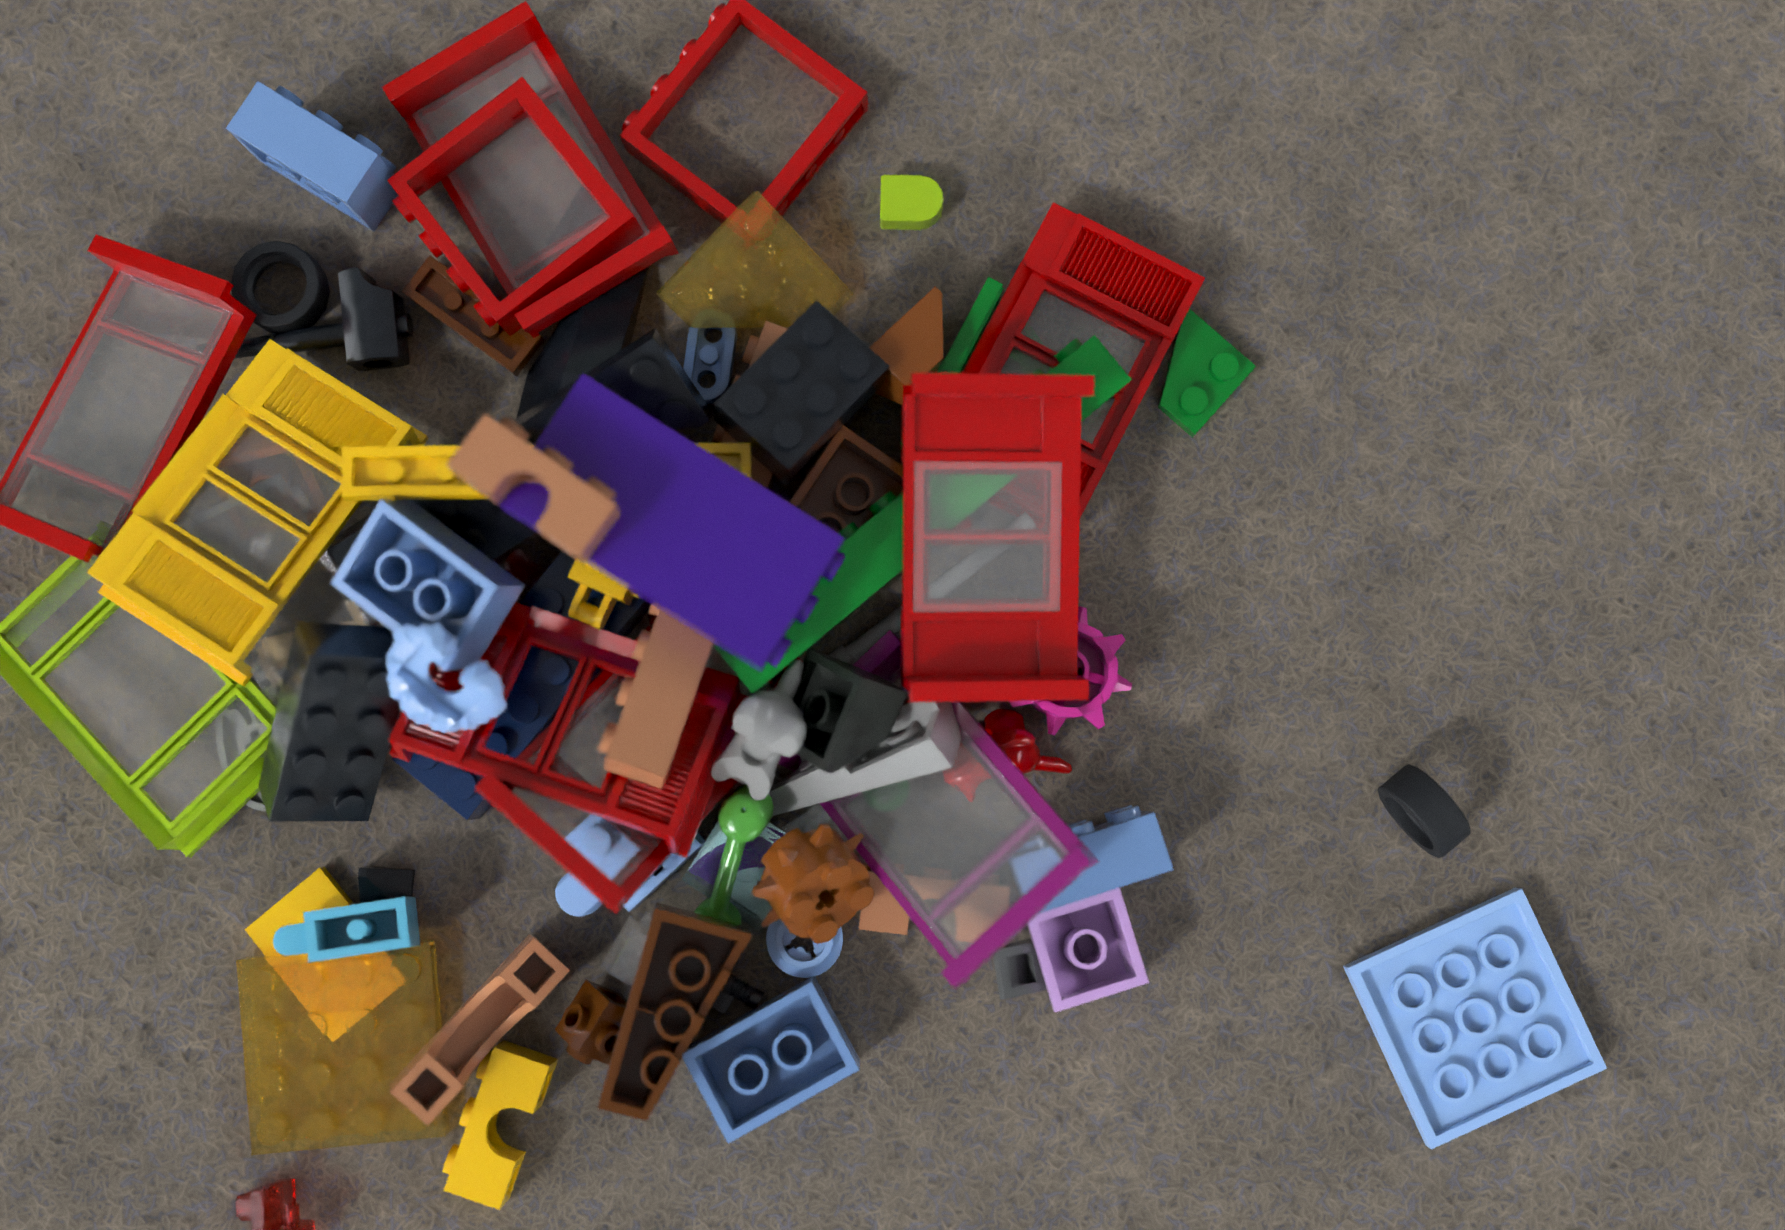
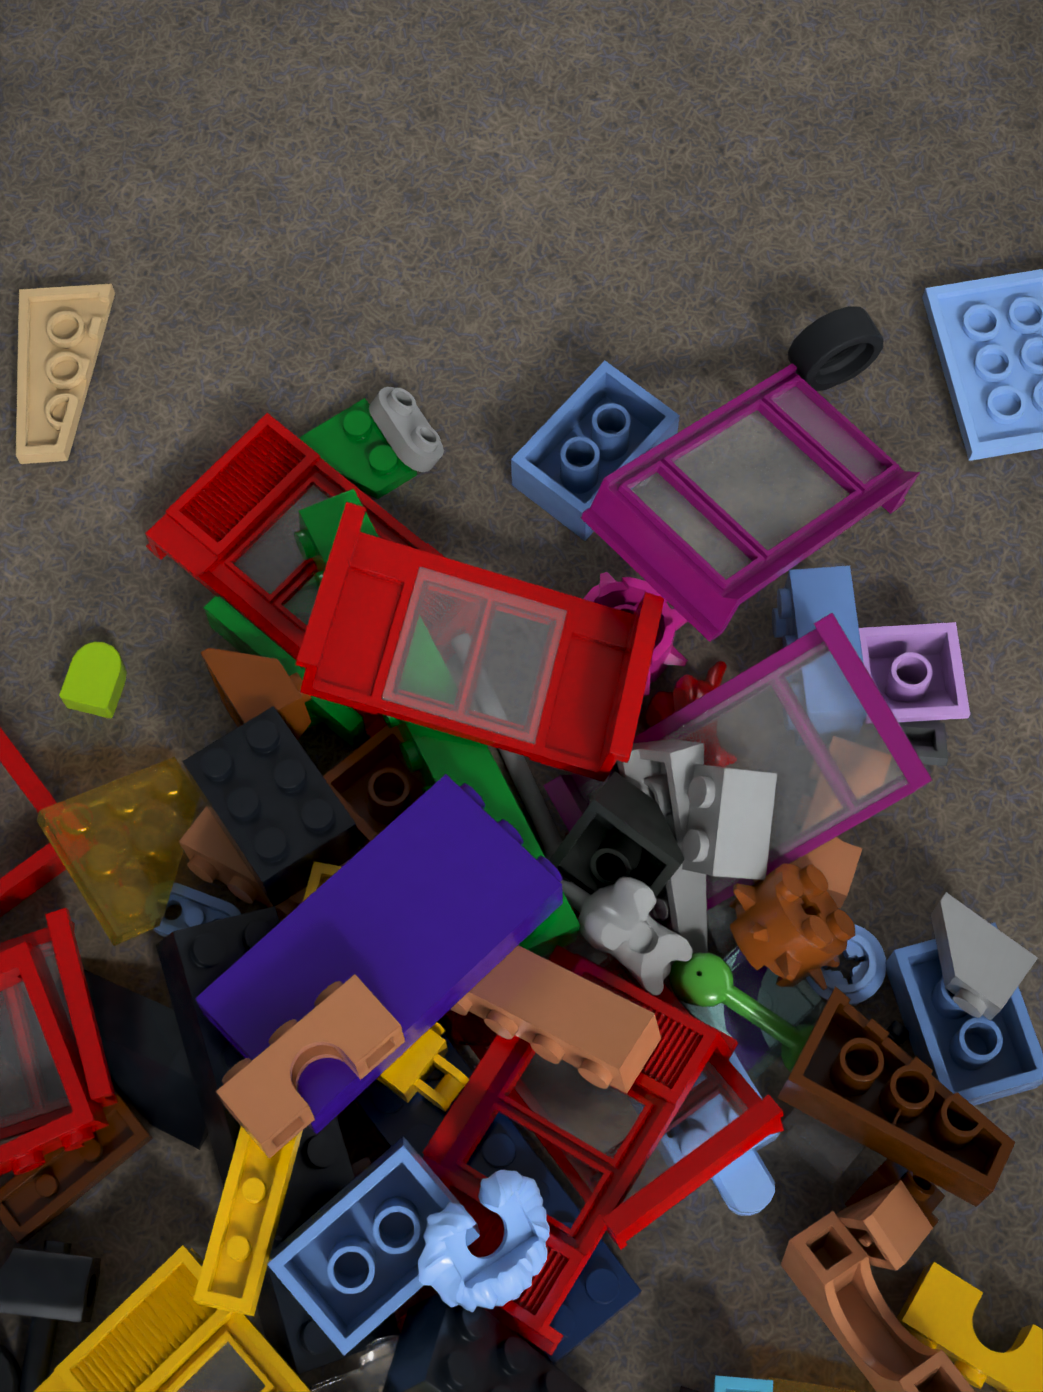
camera: 75 degrees left, 15 degrees down
none -> tan wing [16,284,115,464]
none -> light grey plate [369,387,444,472]
none -> medium blue brick [511,360,680,541]
none -> piece [581,363,920,642]
none -> light grey brick [682,764,777,880]
none -> nougat slope [836,1180,933,1271]
none -> light grey slope [931,892,1038,1021]

